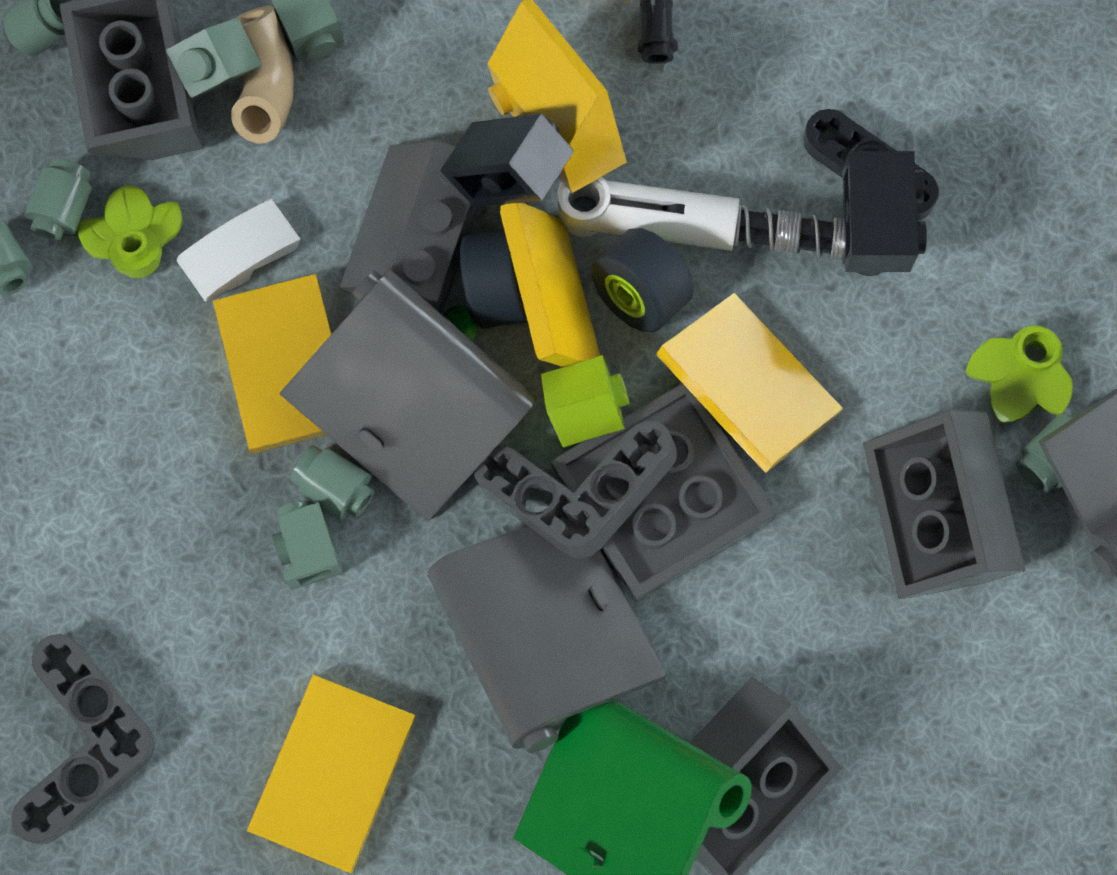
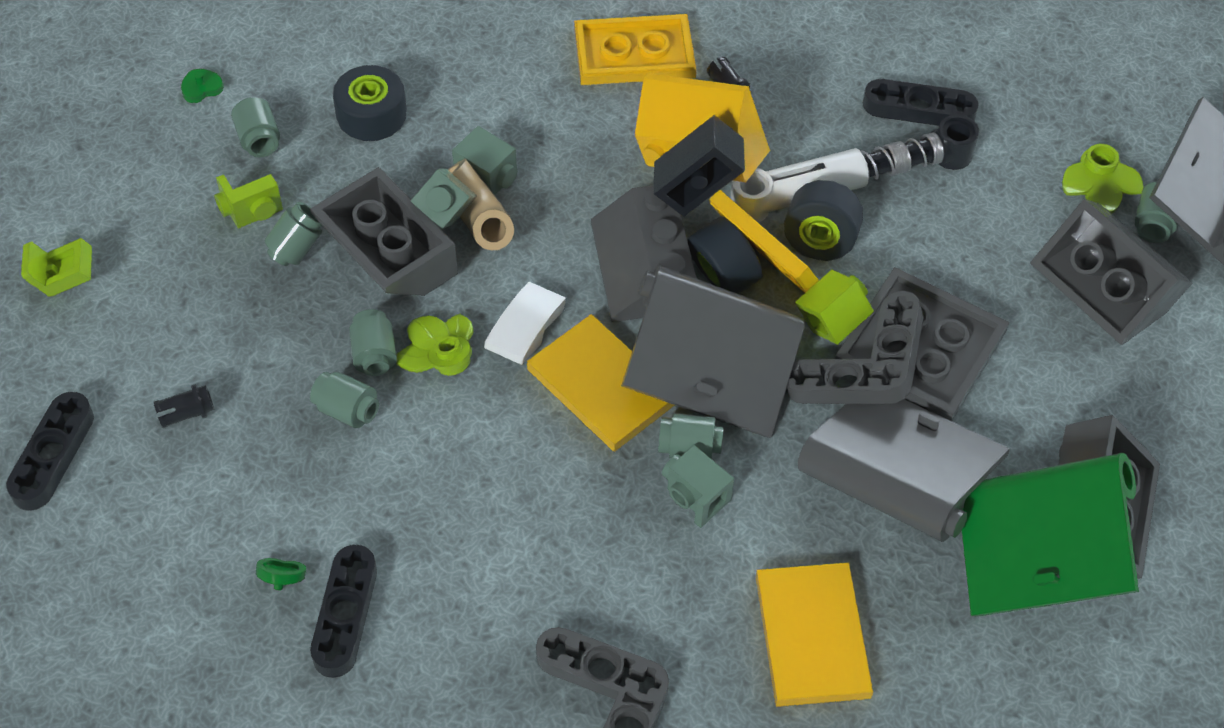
camera: 30 degrees left, 20 degrees down
yellow tile [656,293,843,473] -> none
black brick [842,151,927,272] -> none

